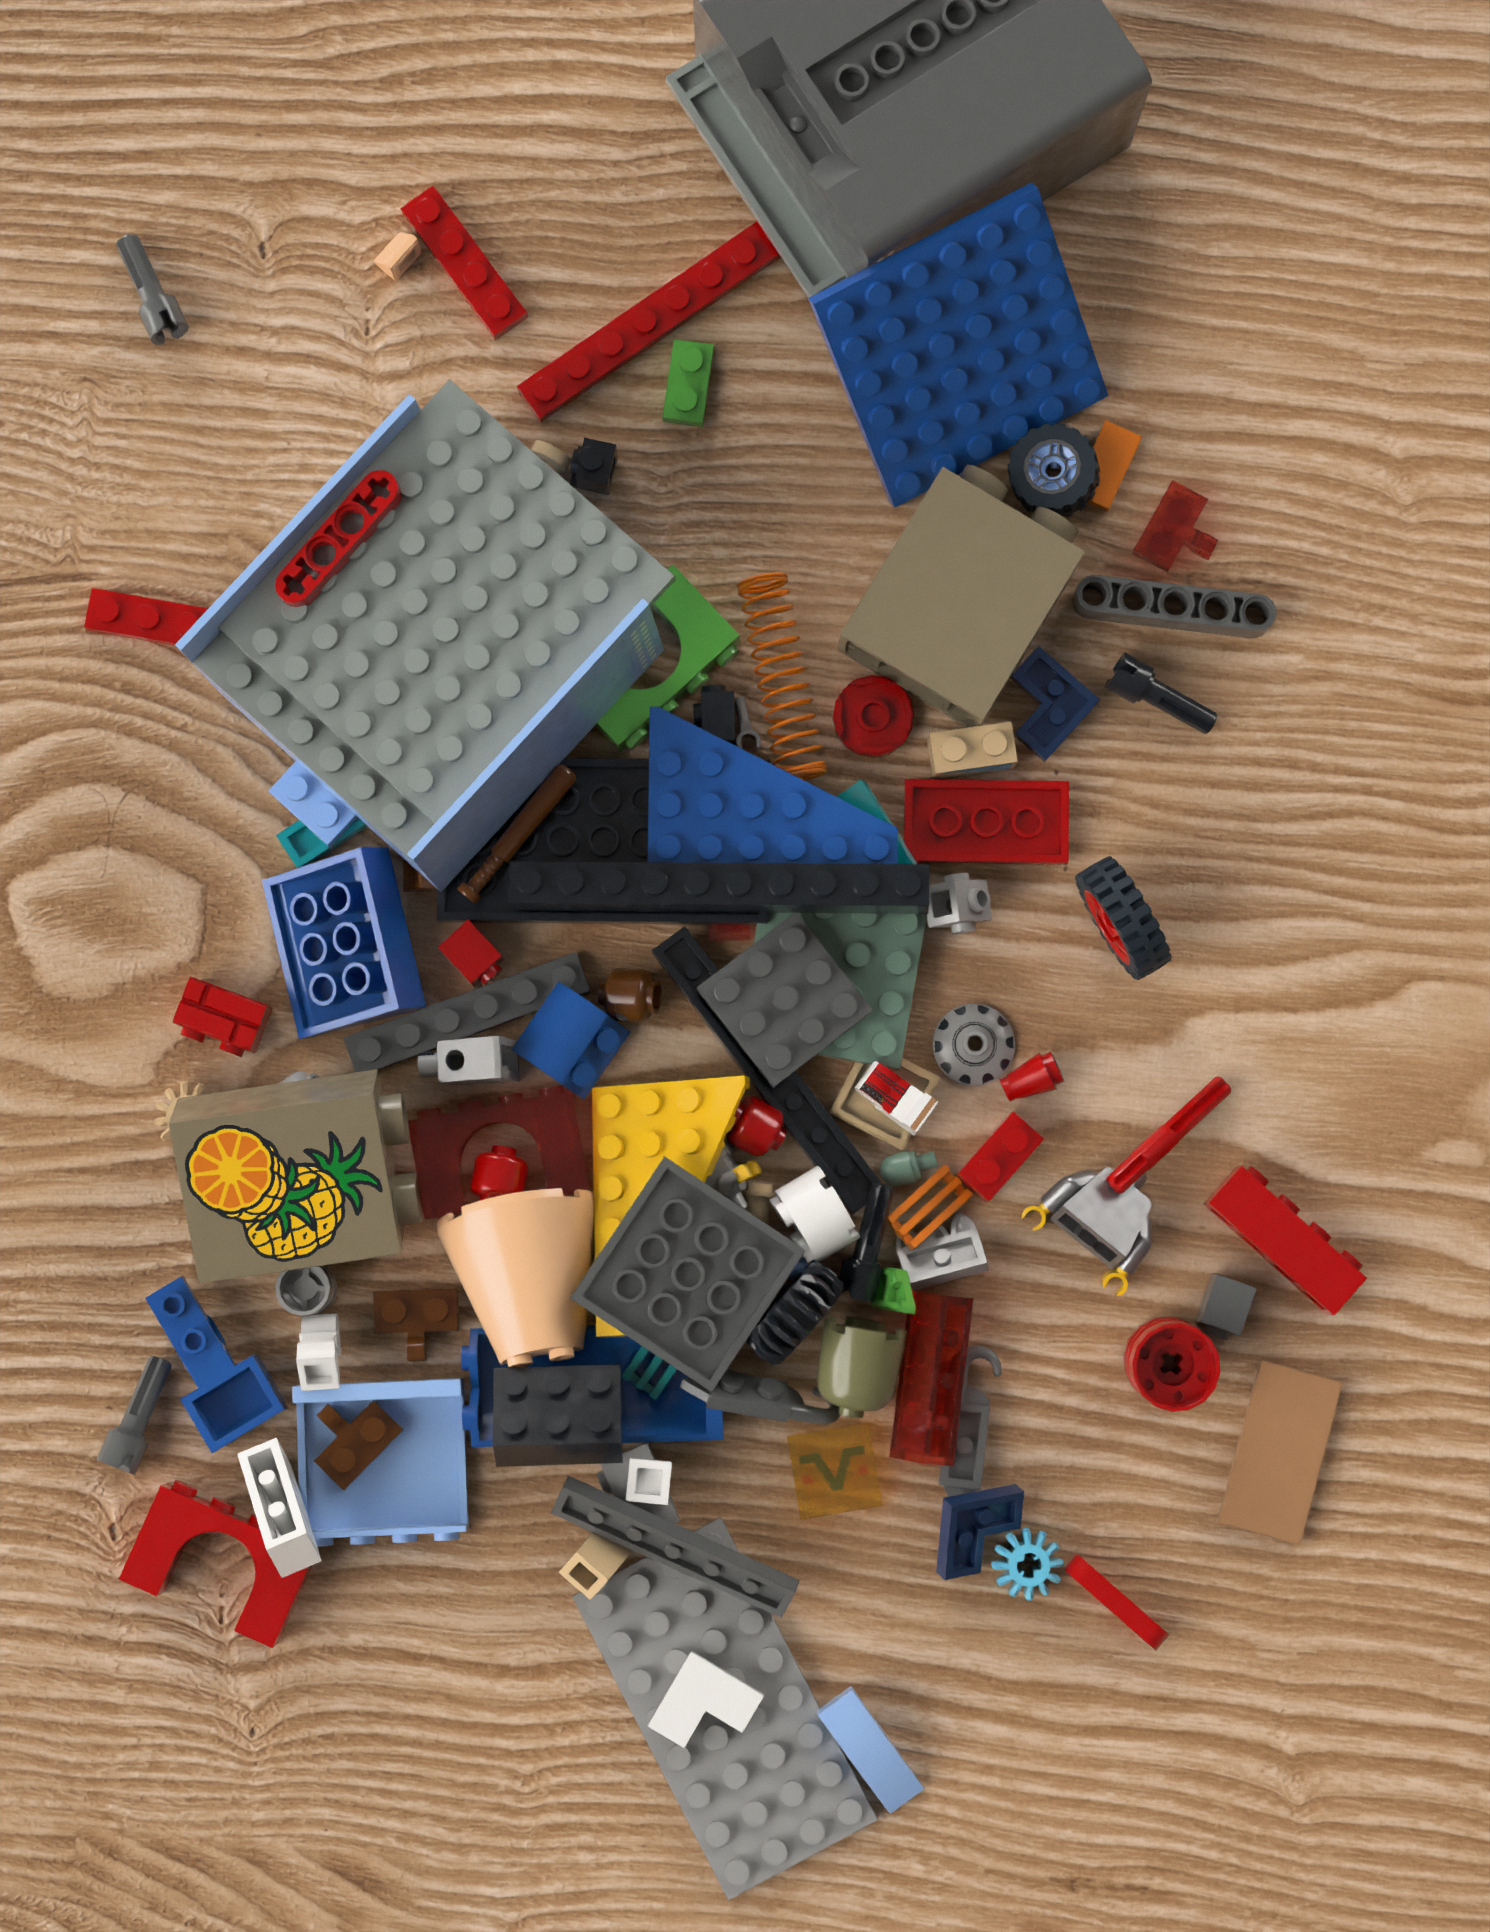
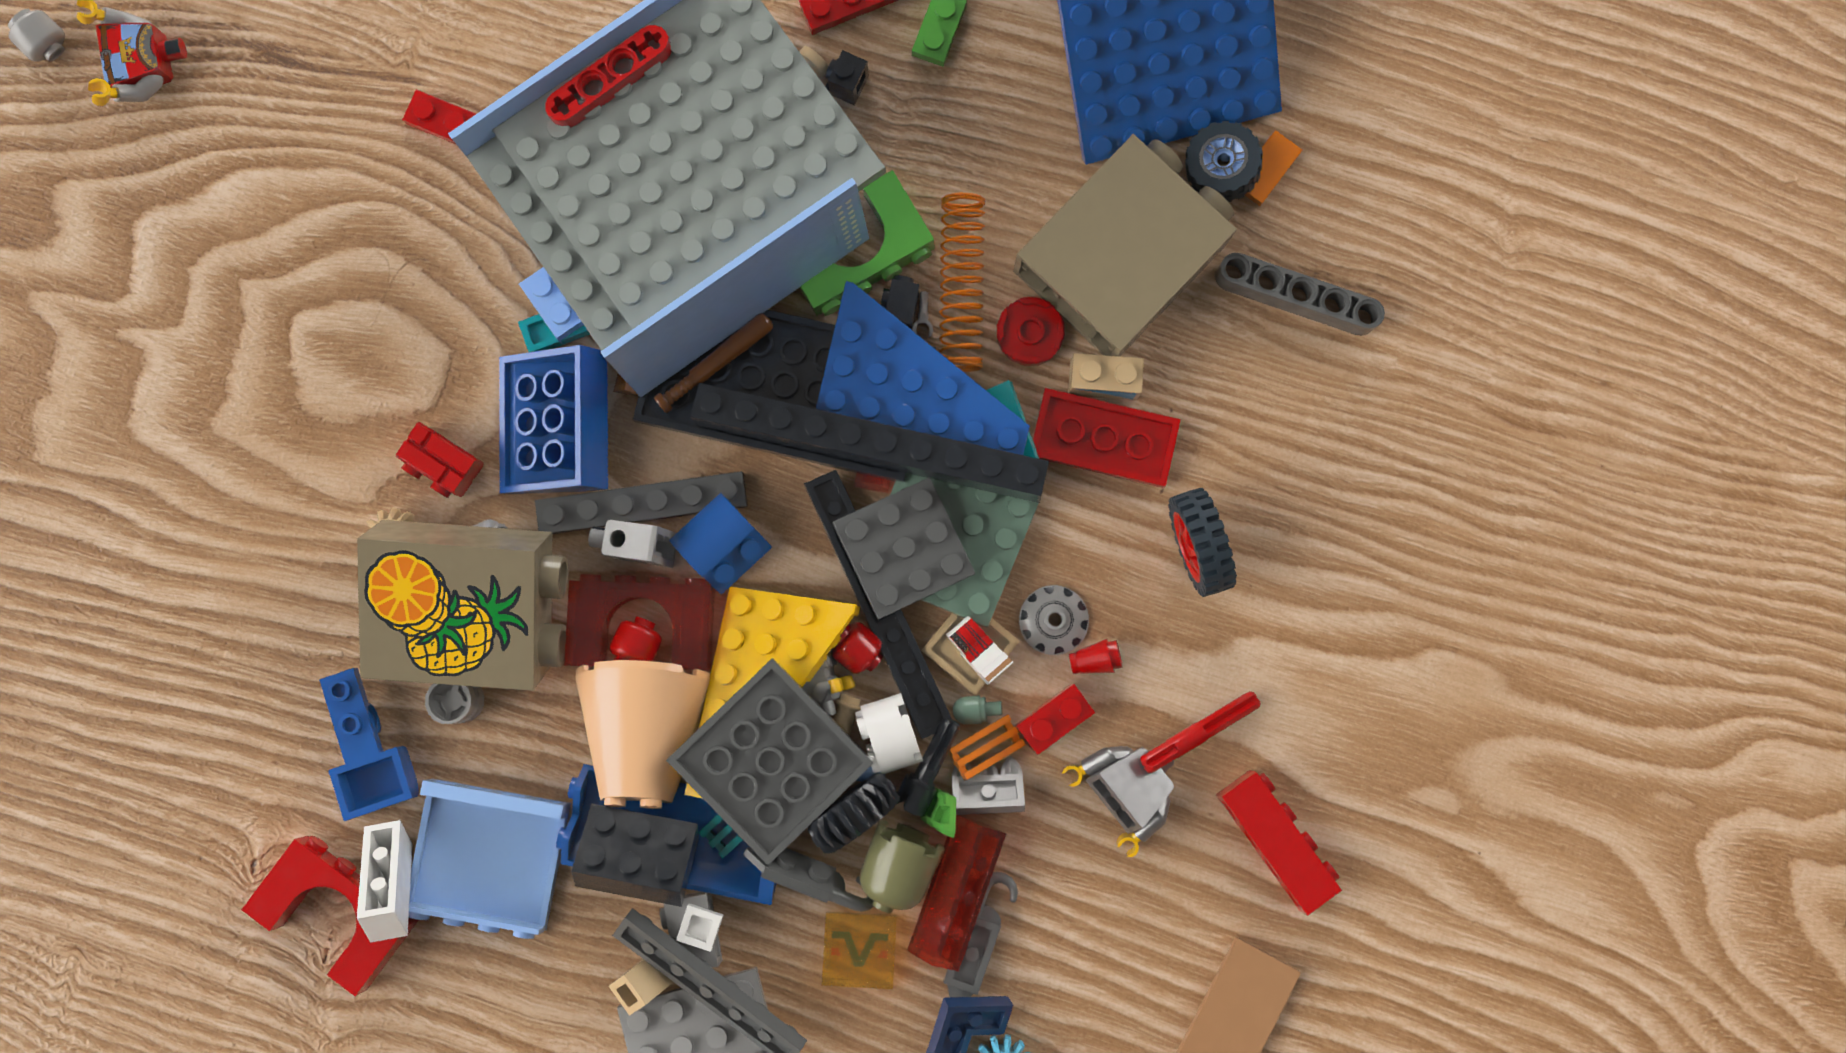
camera: 15 degrees right, 0 degrees up
dark grey piece [96,1356,171,1475] -> none
white leg [296,1313,342,1391] -> none
reddish brown plate [314,1400,403,1491] -> none
reddish brown plate [373,1288,459,1362] -> none
red brick [438,919,504,987] -> none
reddish brown head [598,968,662,1023] -> none
light grey brick [927,873,992,934] -> none
dark blue plate [1010,646,1100,763] -> none
black piece [1105,652,1217,734] -> none
red wheel [1123,1316,1221,1412] -> none
clear red plate [1132,480,1218,573] -> none
dark grey brick [1195,1274,1257,1341] -> none

